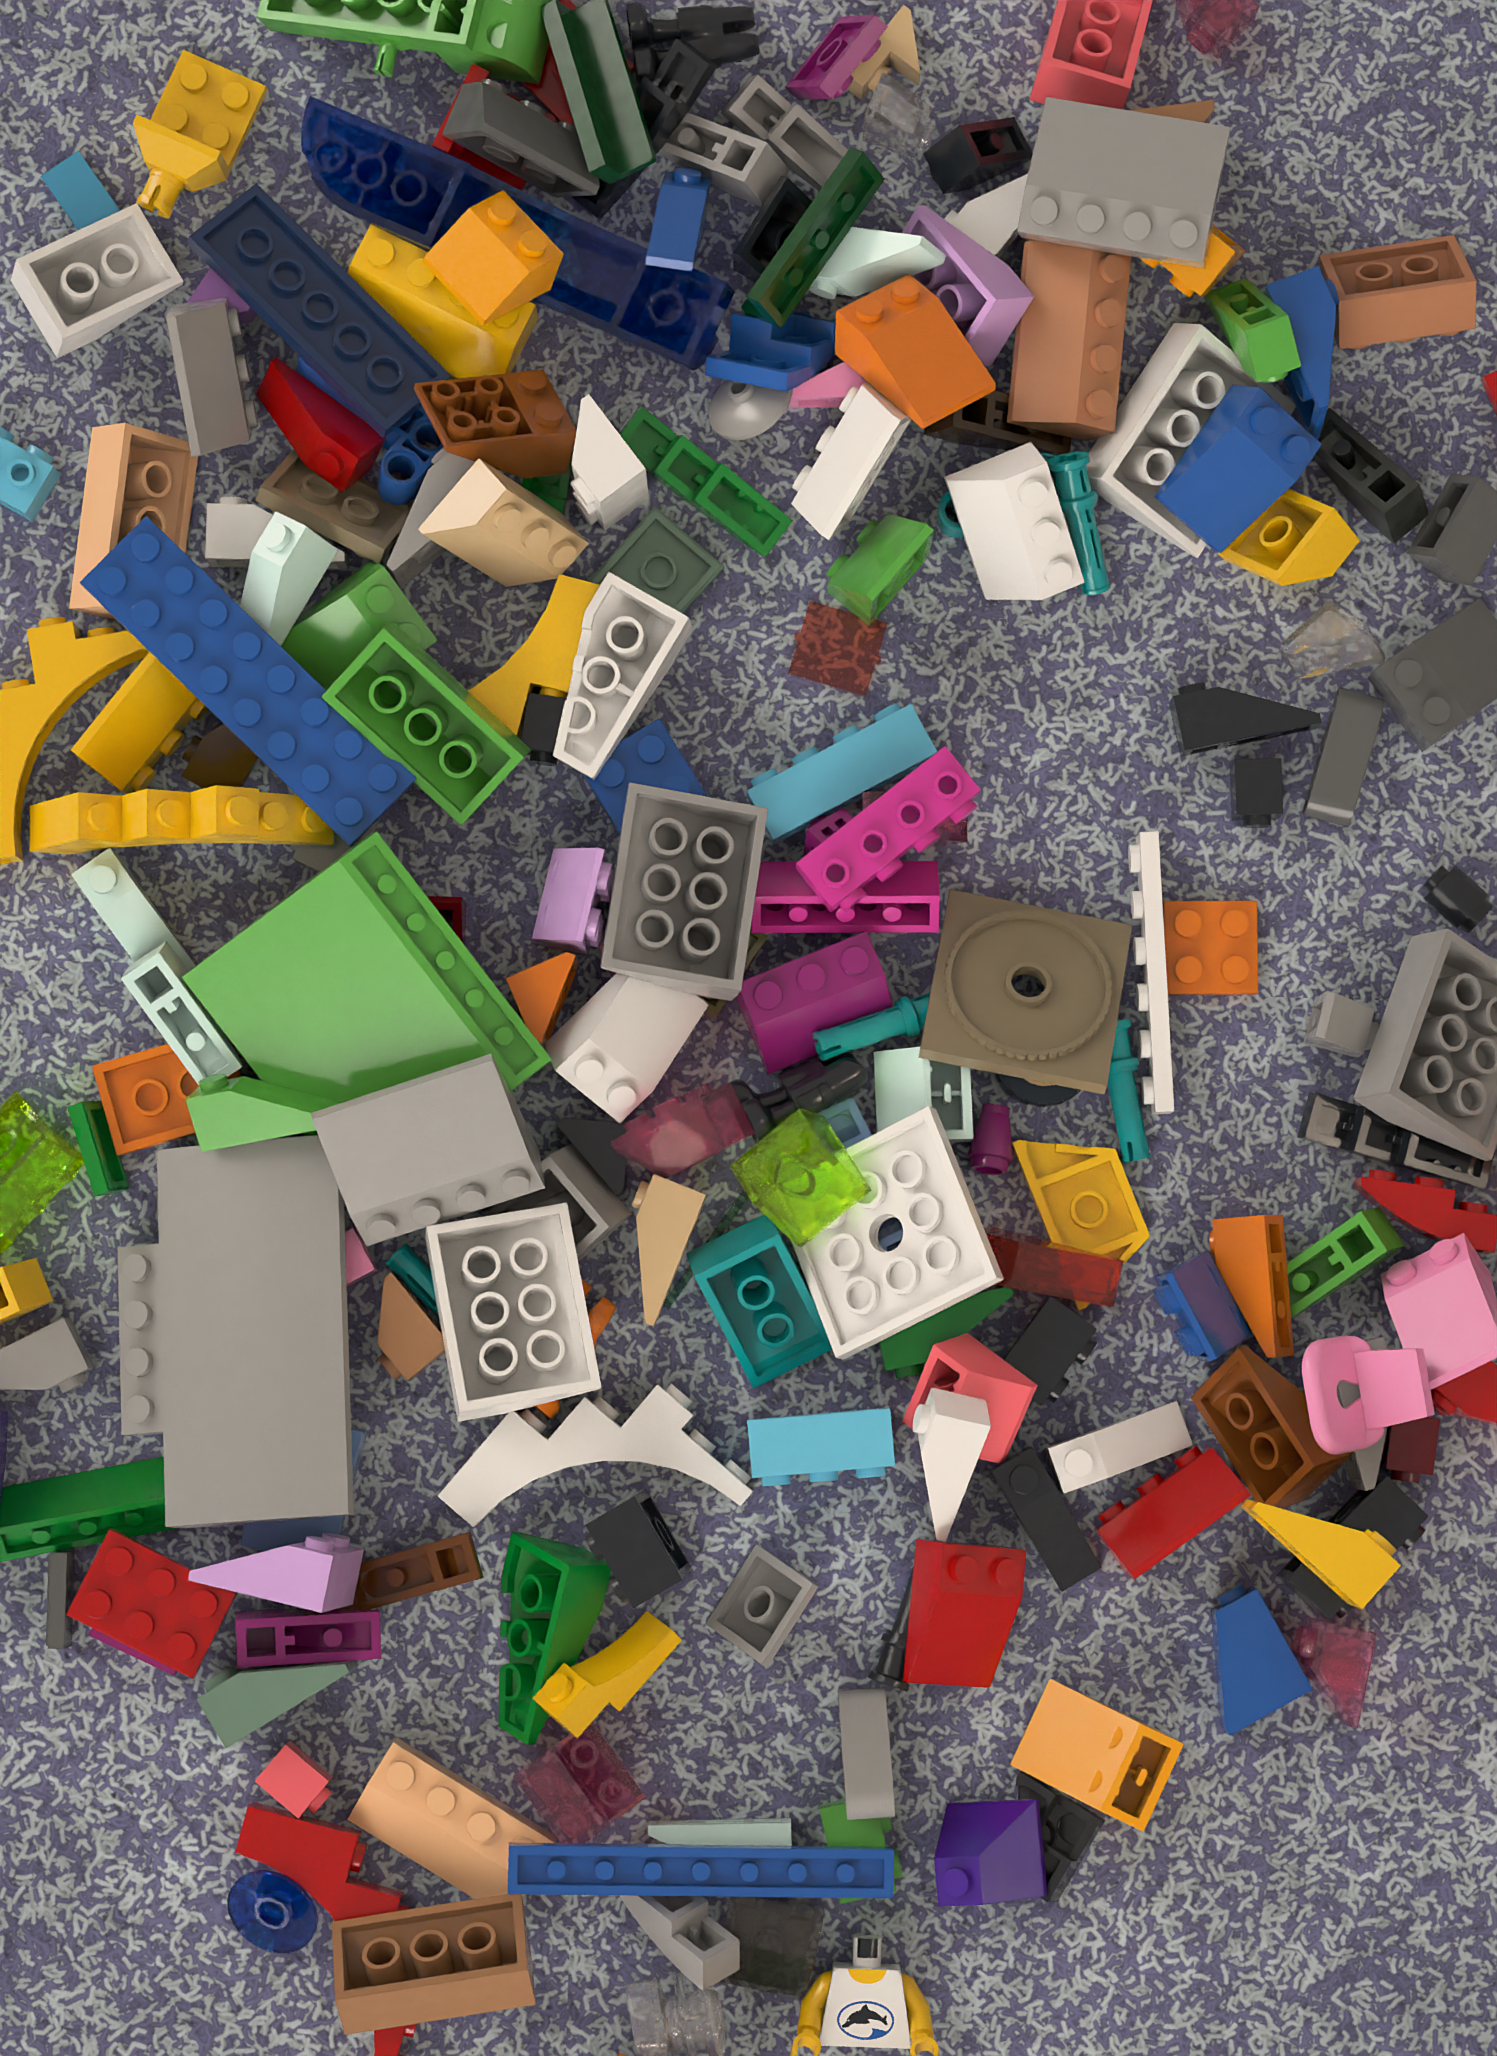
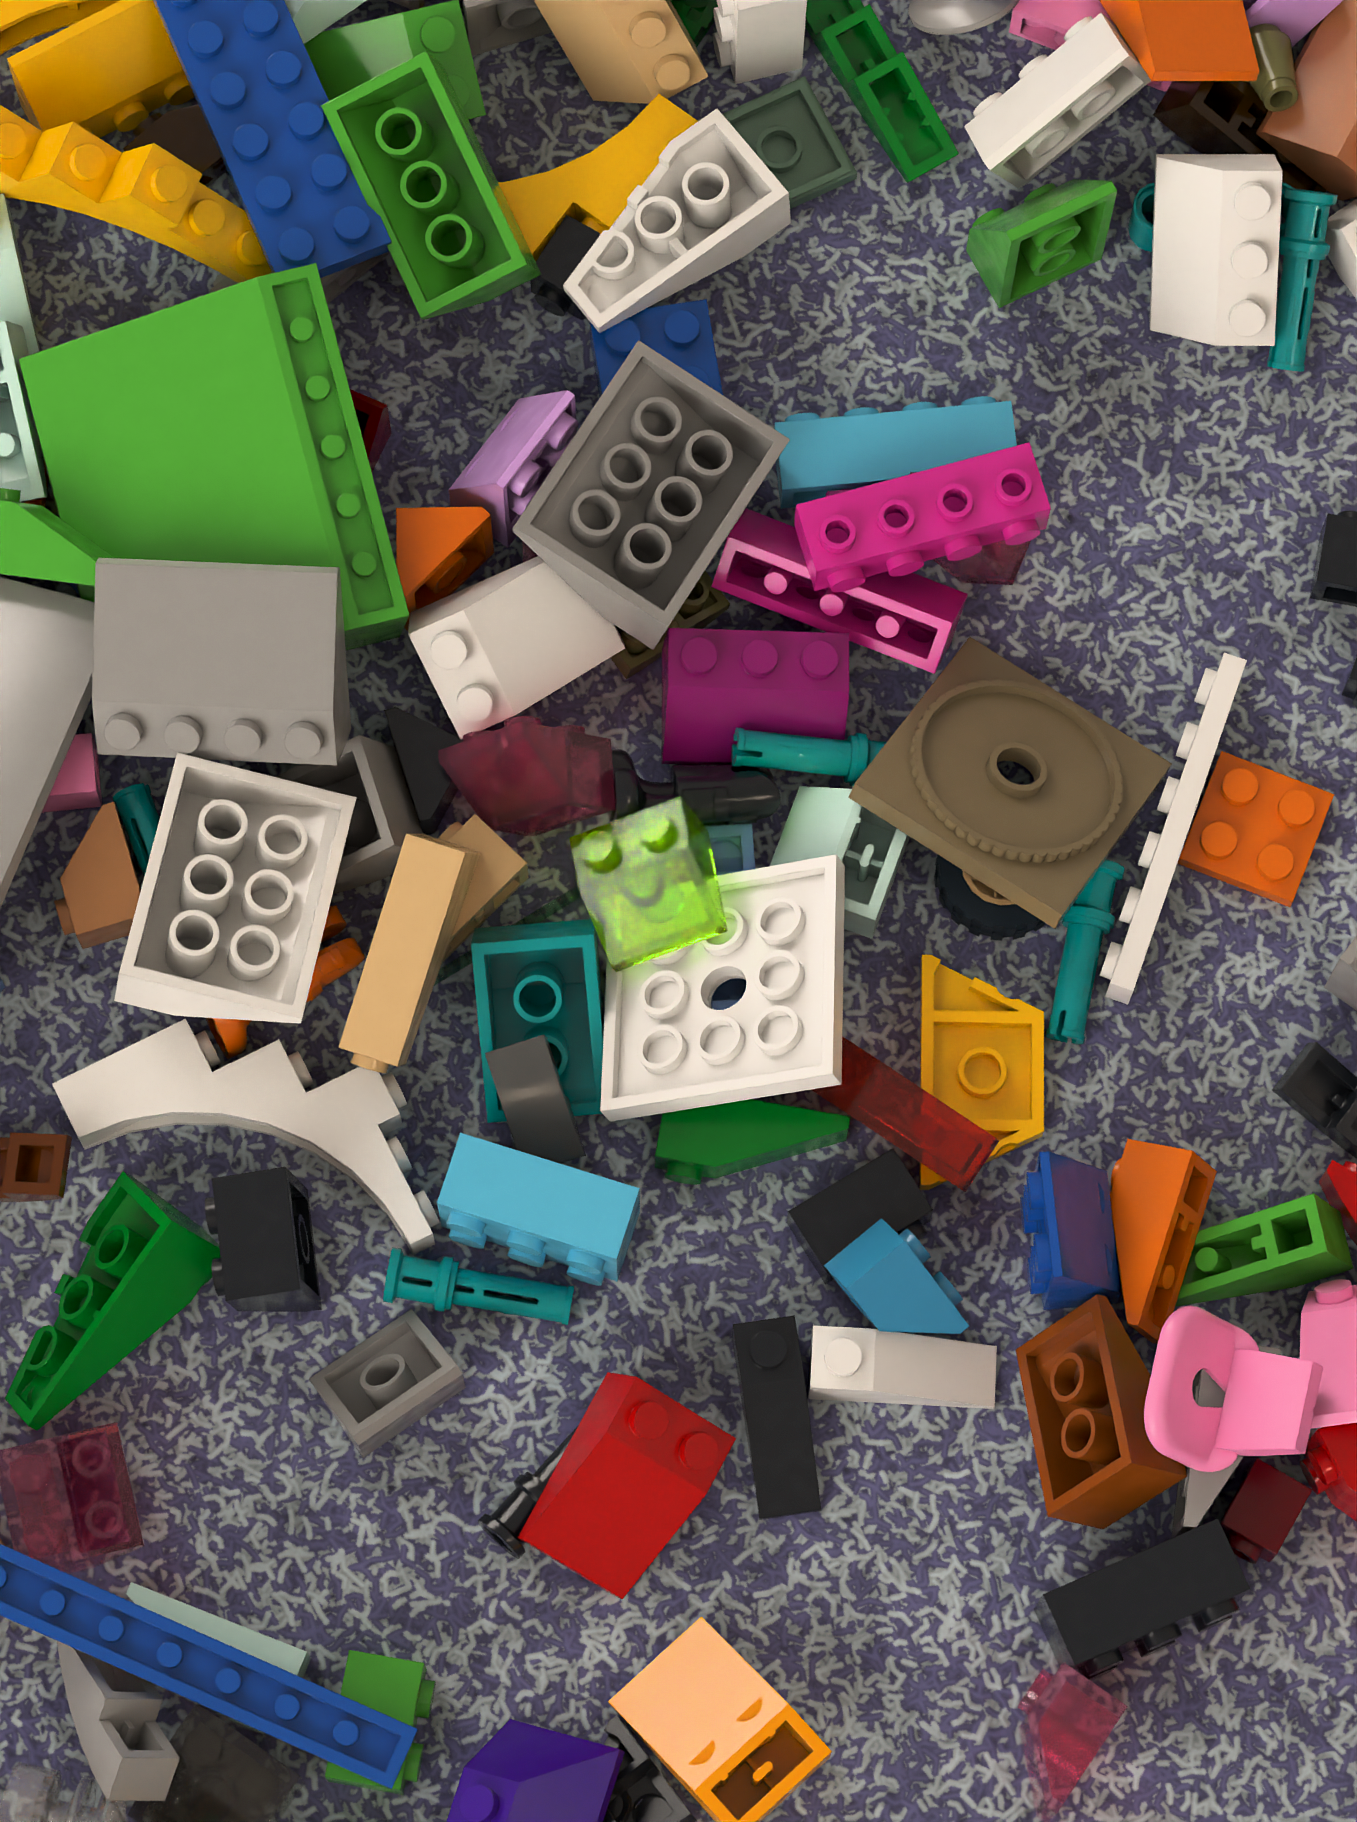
camera: 20 degrees right, 10 degrees down
yellow slope [532,1611,682,1739] -> none
clear red piece [788,601,887,696] -> none
light grey beam [838,1687,895,1820] -> none
coral slope [902,1333,1038,1464] -> none
white slope [913,1387,991,1542] -> none
magenta cone [967,1104,1013,1175] -> none
red slope [1094,1445,1251,1579] -> none
blue slope [1211,1584,1313,1735] -> none
yellow slope [1241,1499,1401,1609] -> none
none -> tan slope [338,833,481,1073]
none -> teal pin [383,1247,575,1325]
none -> dark grey slope [485,1034,586,1164]
none -> dark azure slope [824,1218,969,1334]
none -> olive cone [1249,24,1298,112]

